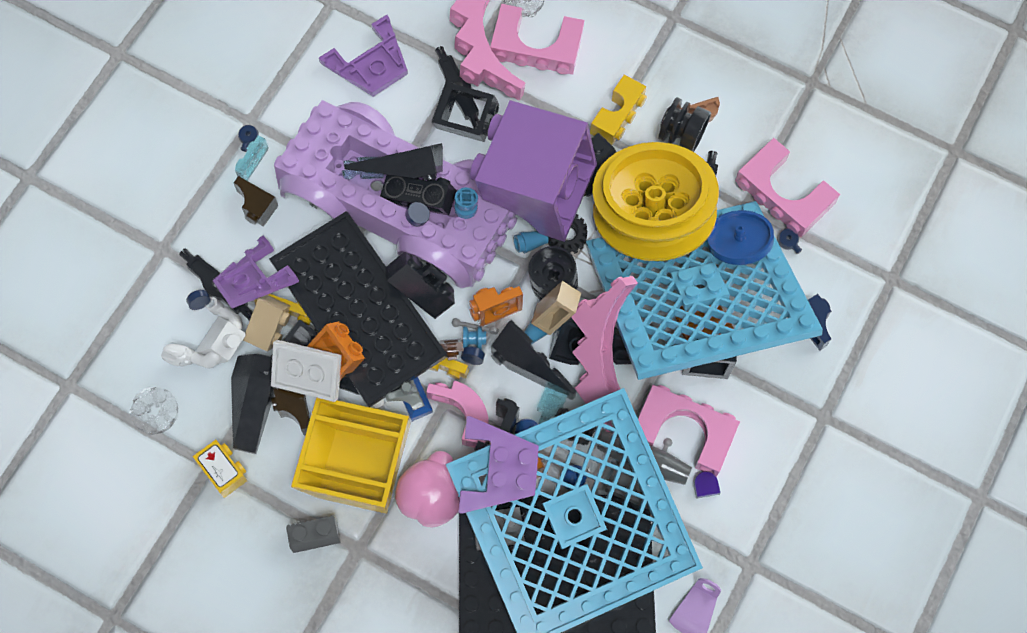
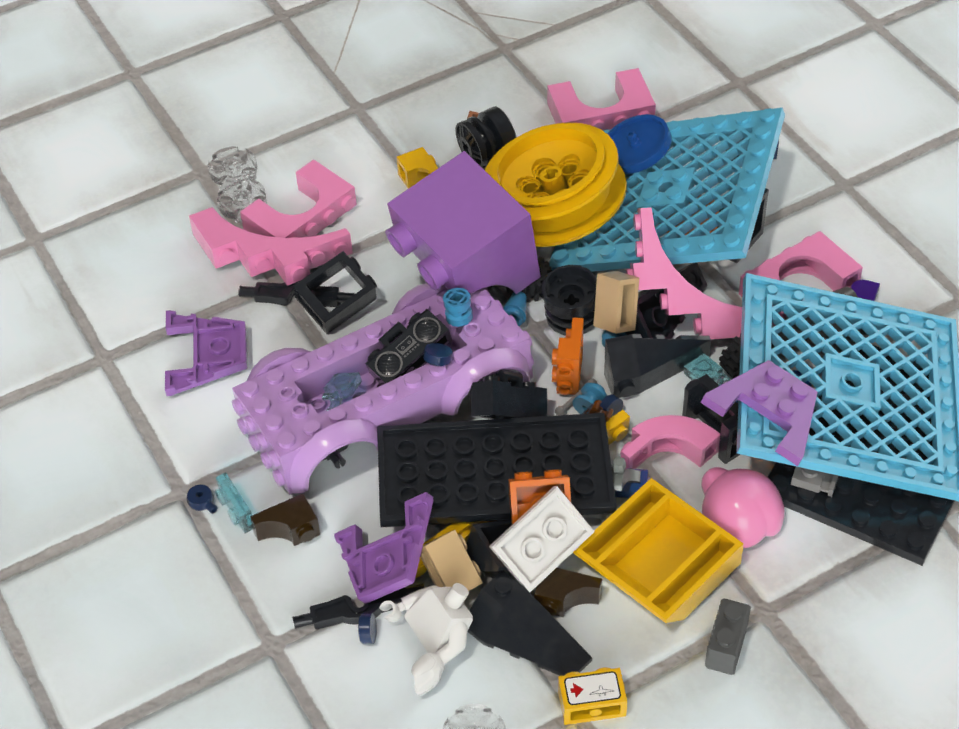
camera: 55 degrees left, 20 degrees down
black wedge [344,143,443,181] -> none

